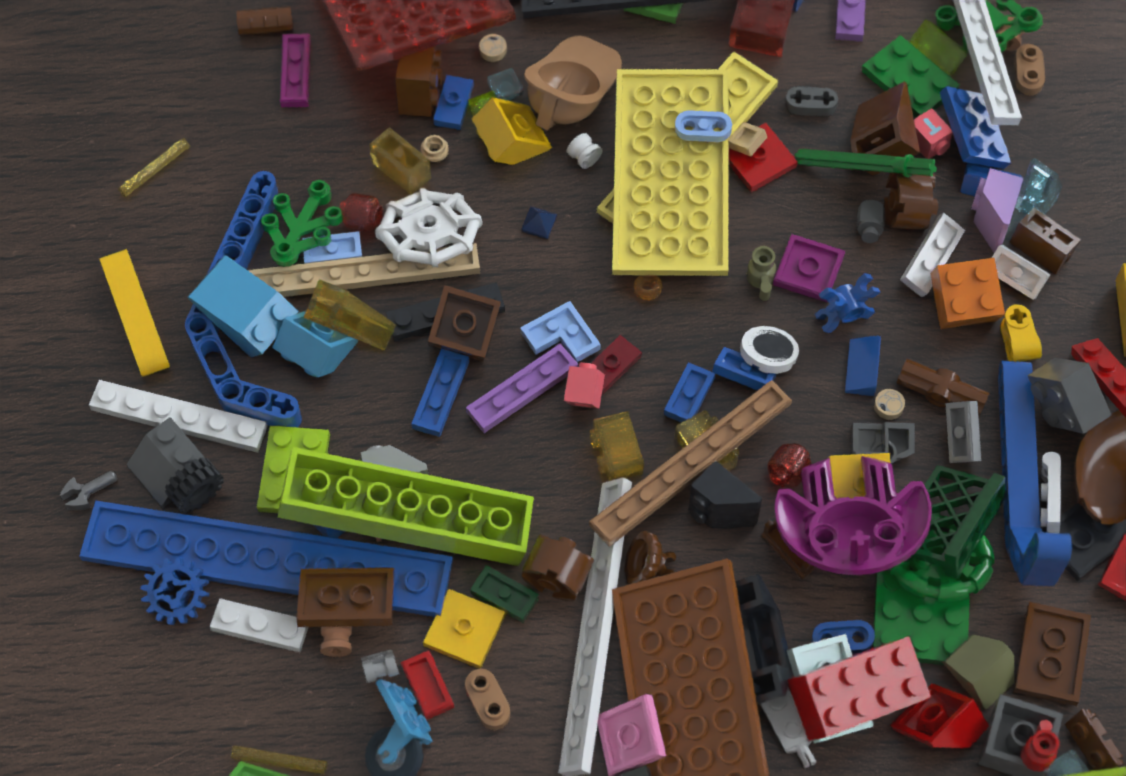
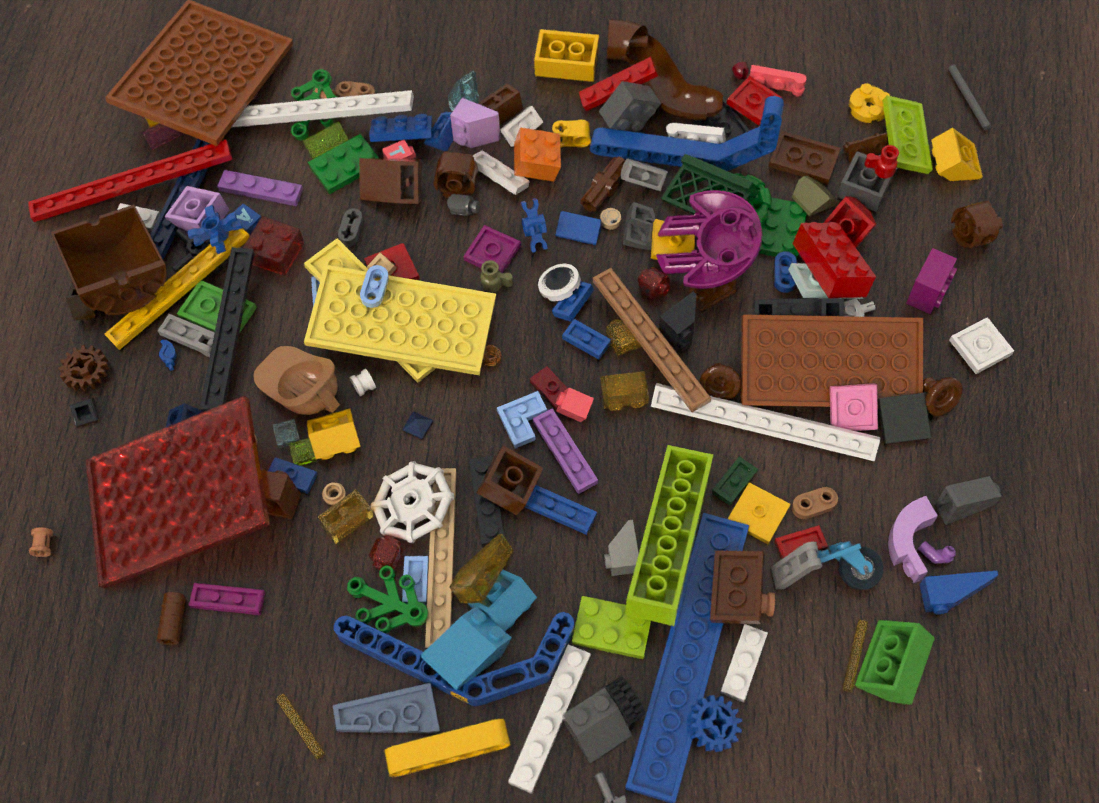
camera: 80 degrees left, 0 degrees up
reddish brown brick [521,535,594,602] -> none
green axle [795,149,937,177] -> none
none -> sand blue wing [333,683,440,733]

